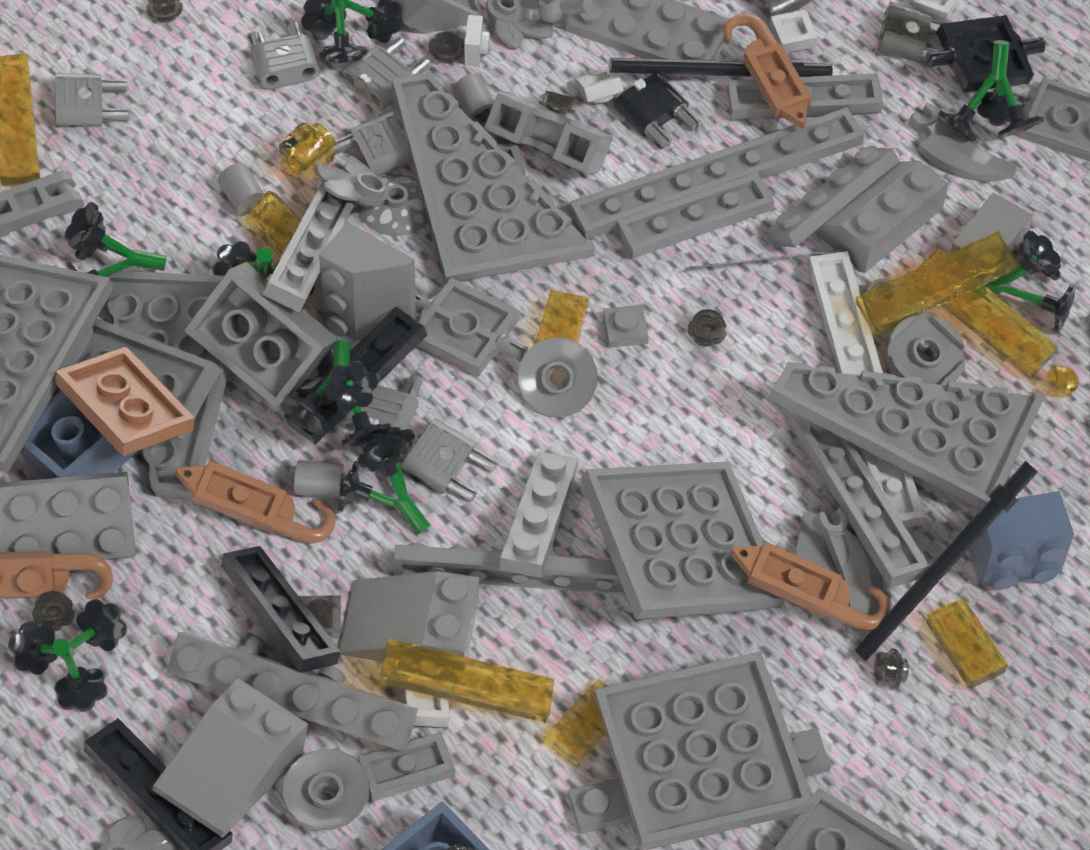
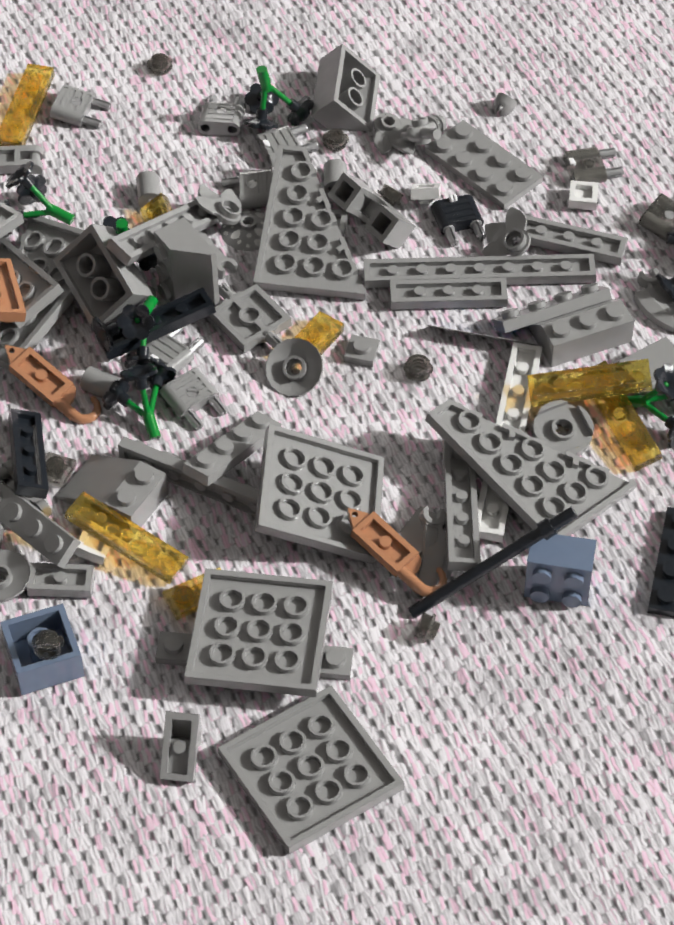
camera: 25 degrees right, 5 degrees down
clear yellow head [279,122,336,180] -> none
white plate [465,15,490,67] -> none
black bar [608,58,833,77] -> none
nougat plate [723,13,812,129] -> none
clear yellow plate [926,598,1008,689] -> none
clear yellow hinge [1047,365,1079,398] -> none
none -> light grey plate [482,207,531,256]

